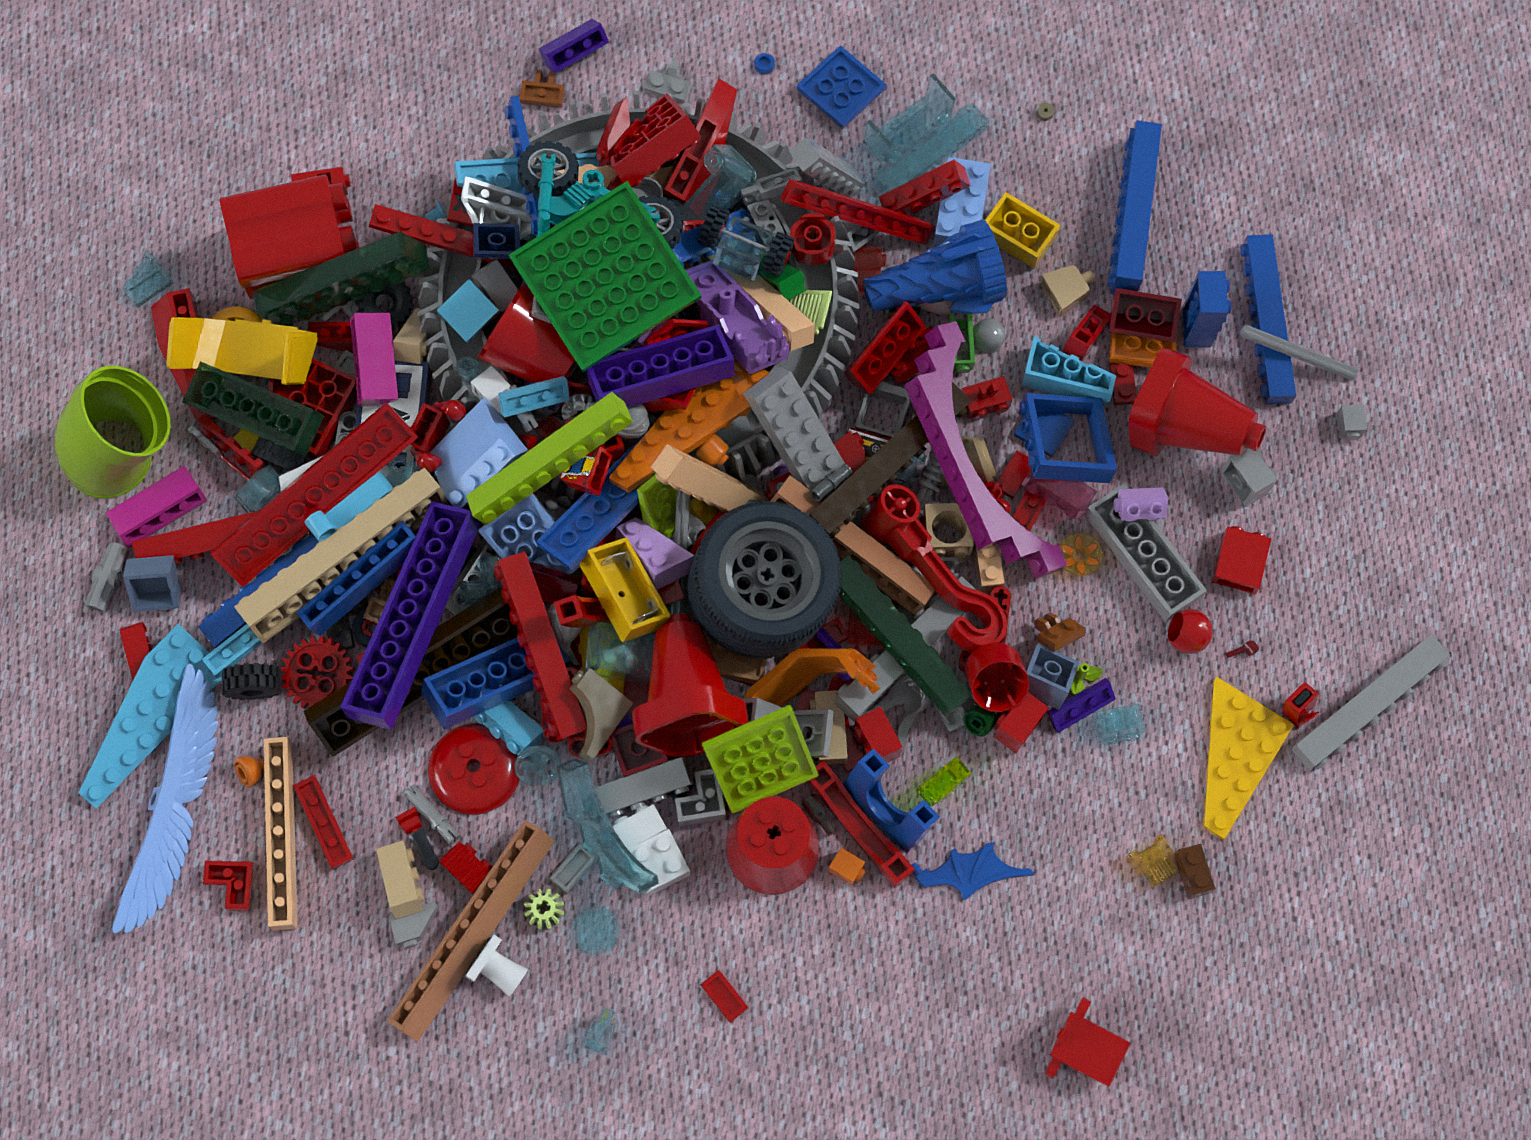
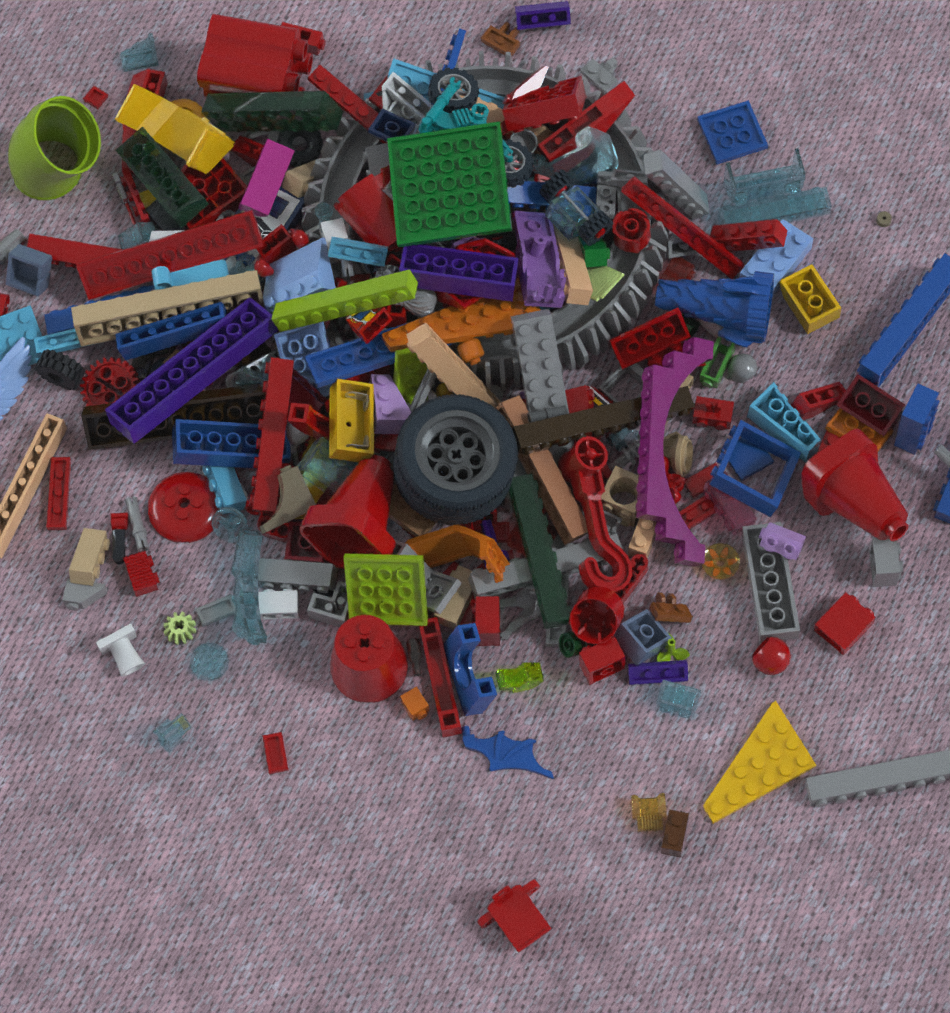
camera: 35 degrees right, 5 degrees down
dark pink brick [106,465,207,548] -> none
orange brick [234,756,264,788] -> none
nougat brick [387,820,555,1042] -> none
medium azure tile [437,279,500,343] -> none
white brick [626,829,690,896] -> none
blue tile [754,53,775,75] -> none
tan torso [1039,265,1096,317] -> none
dark red hand [1225,640,1259,658] -> none
red piece [1282,682,1319,729] -> none
none -> red tile [83,86,109,109]

